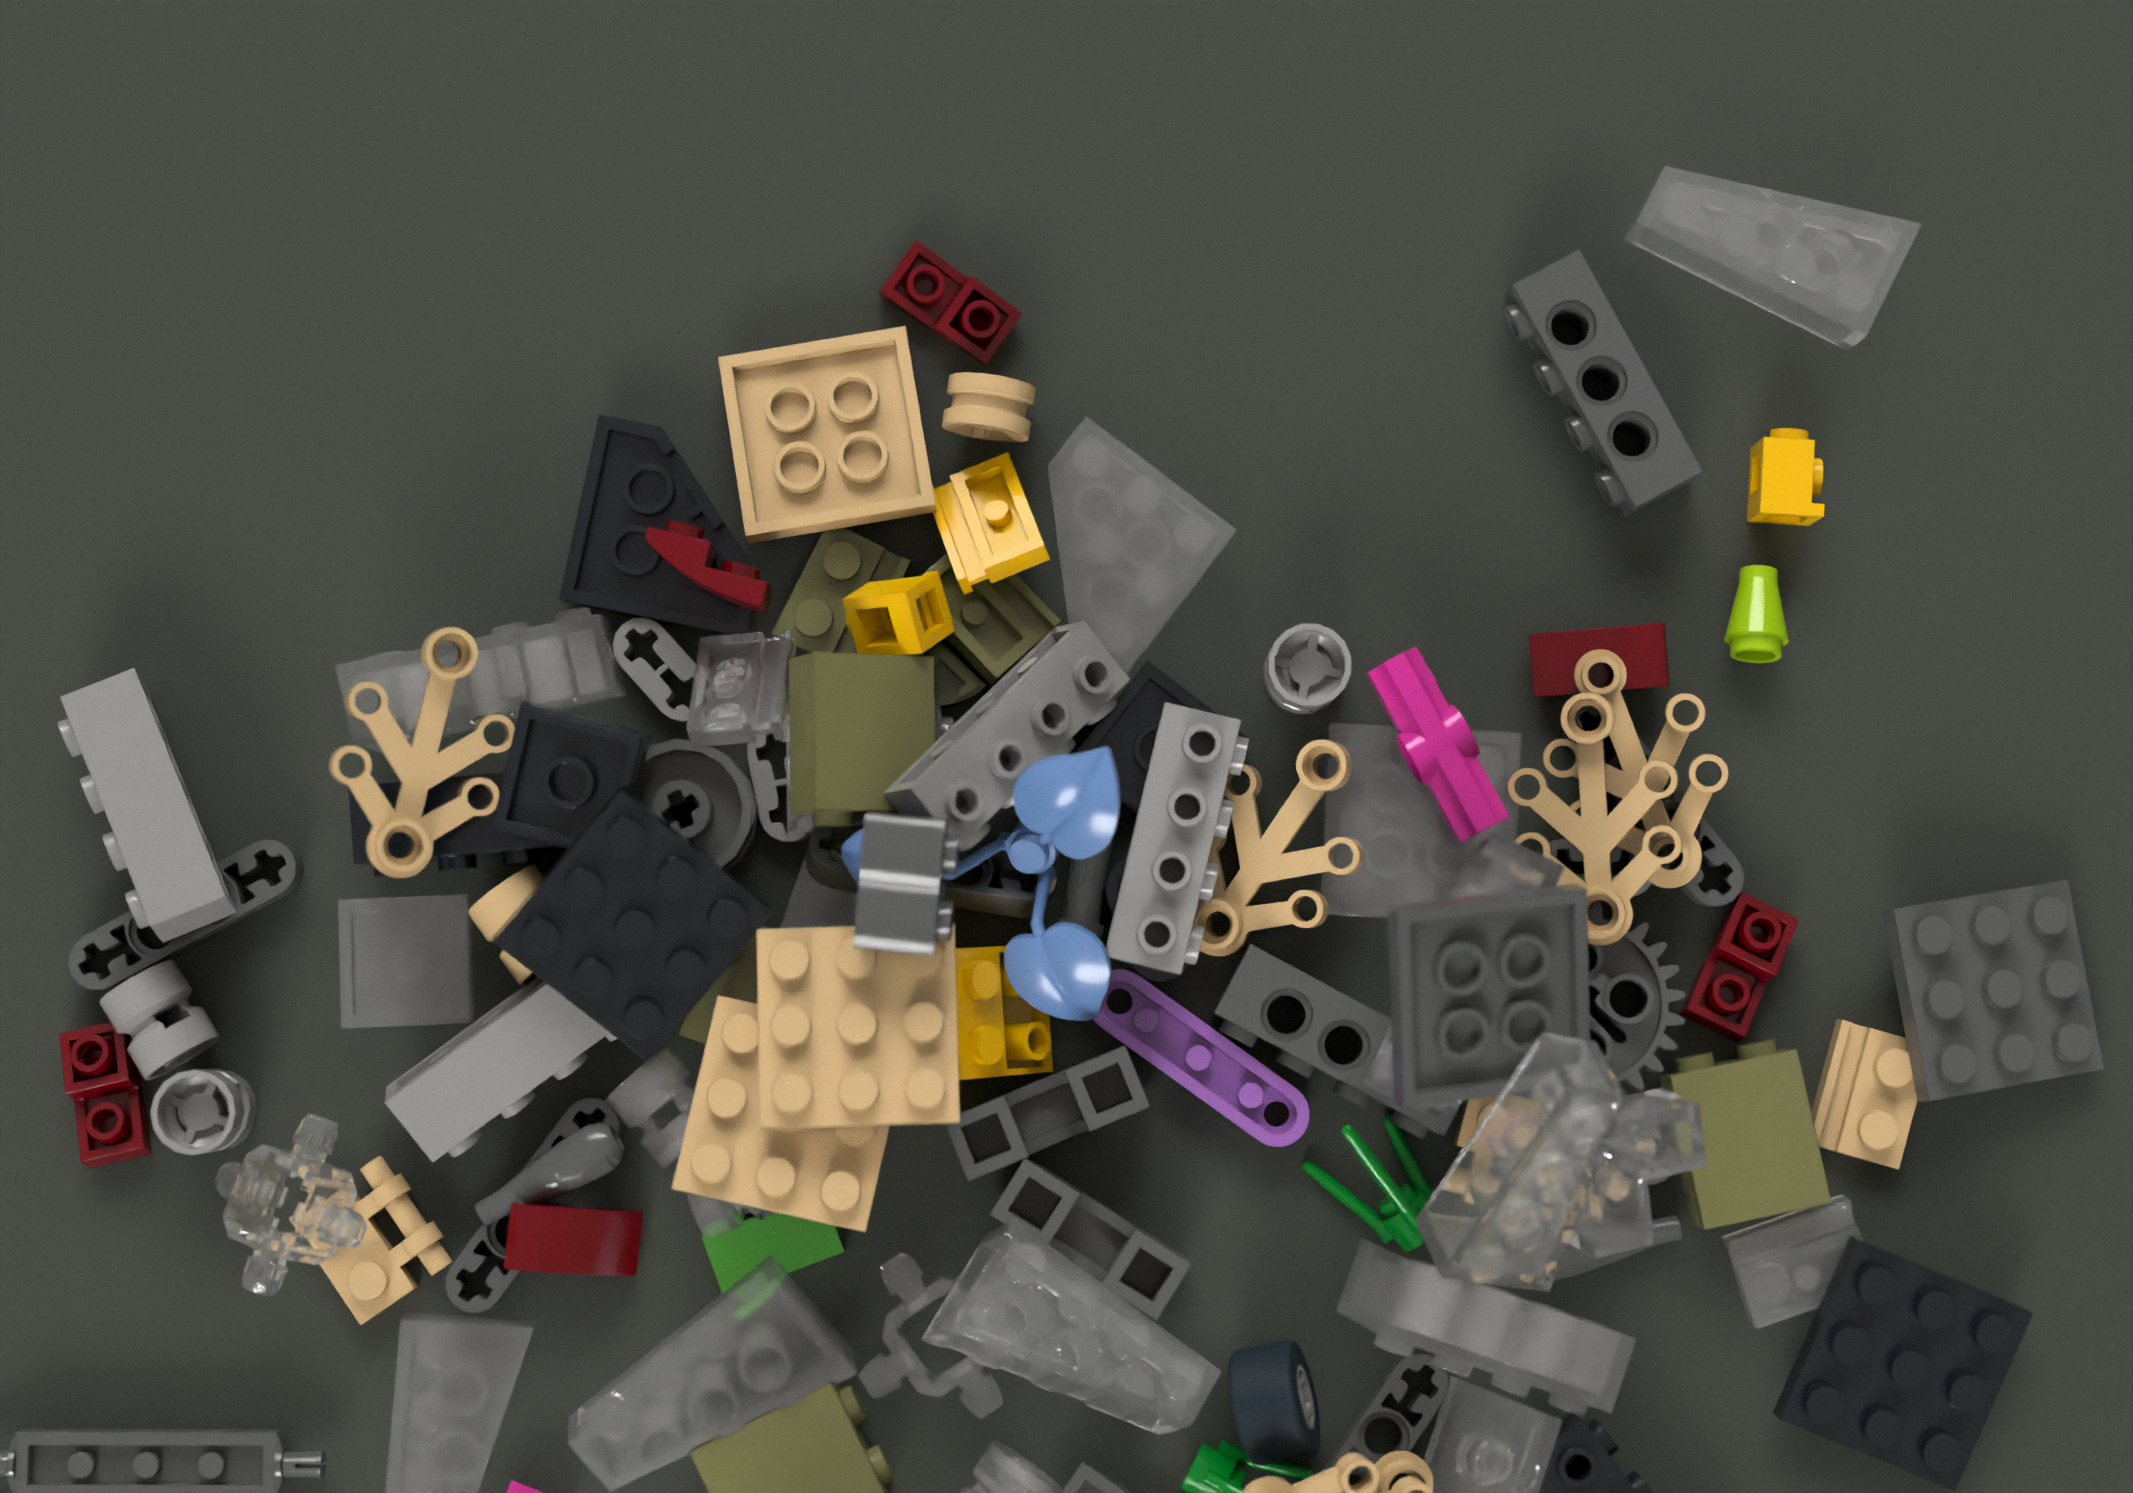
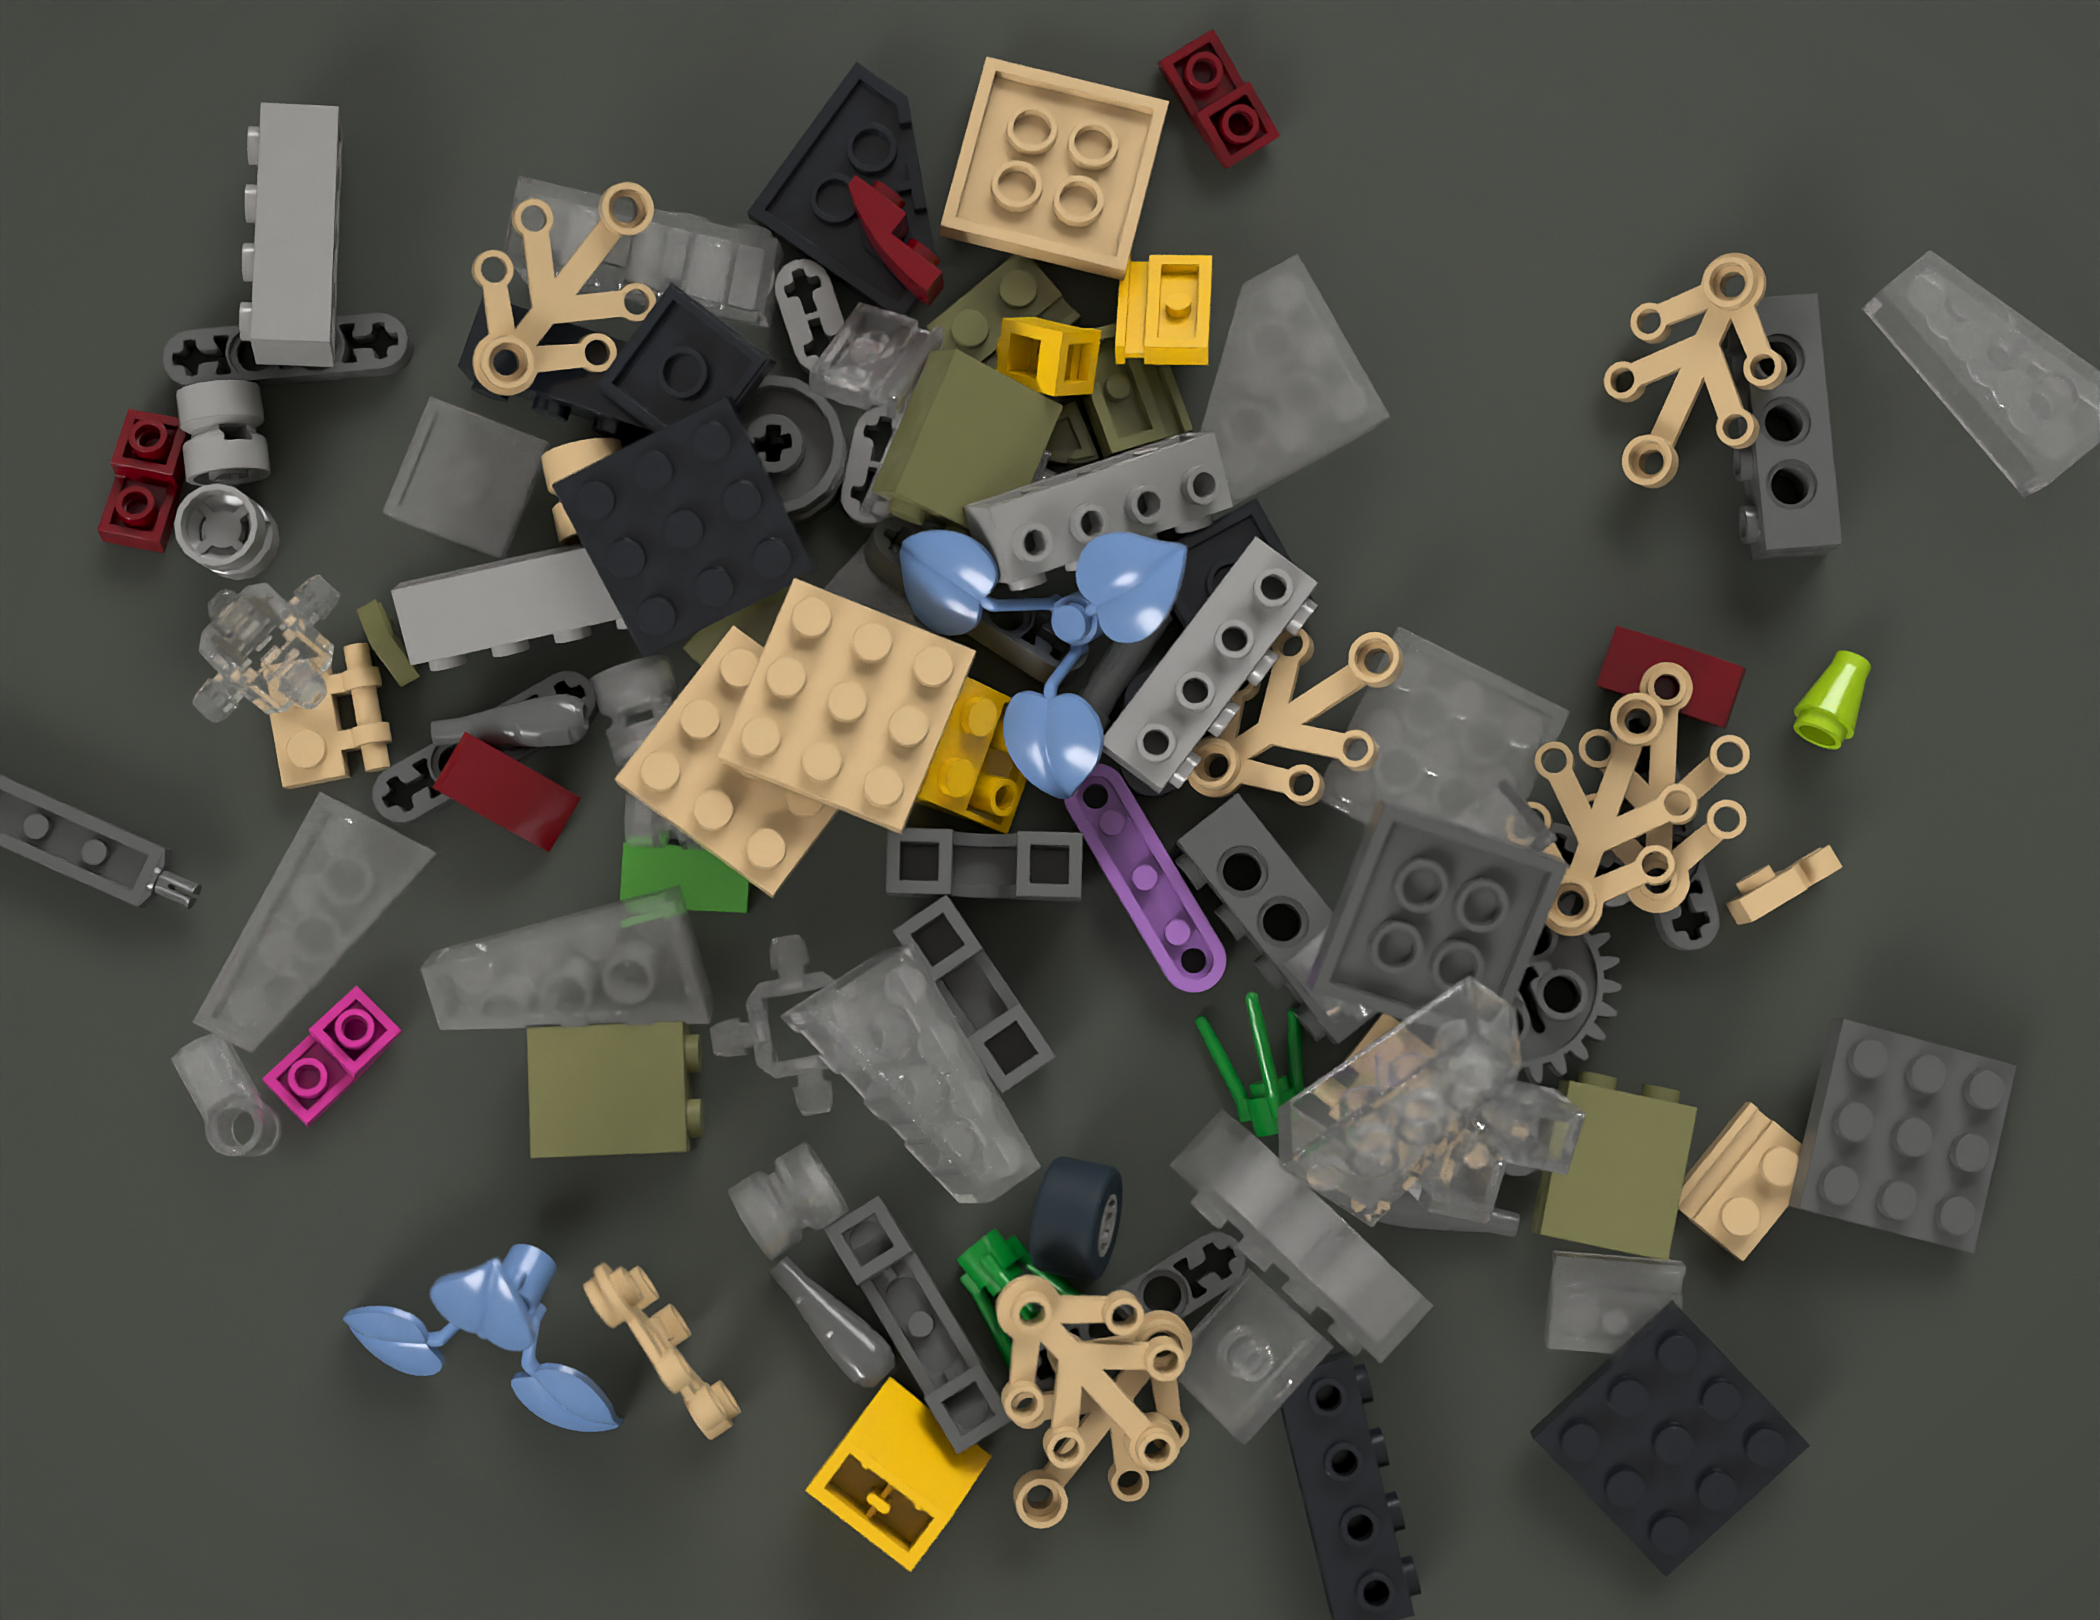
camera: 25 degrees right, 0 degrees up
dark grey brick [854,812,960,956] -> none
tan wheel [942,372,1036,442] -> none
light grey wheel [1263,624,1351,714] -> none
dark pink piece [1366,646,1510,844] -> none
dark red slope [1680,892,1799,1042] -> none
yellow brick [1747,428,1825,526] -> none
none -> olive tile [356,599,420,687]
none -> tan plant [1604,253,1787,488]
none -> tan plate [1725,845,1843,925]

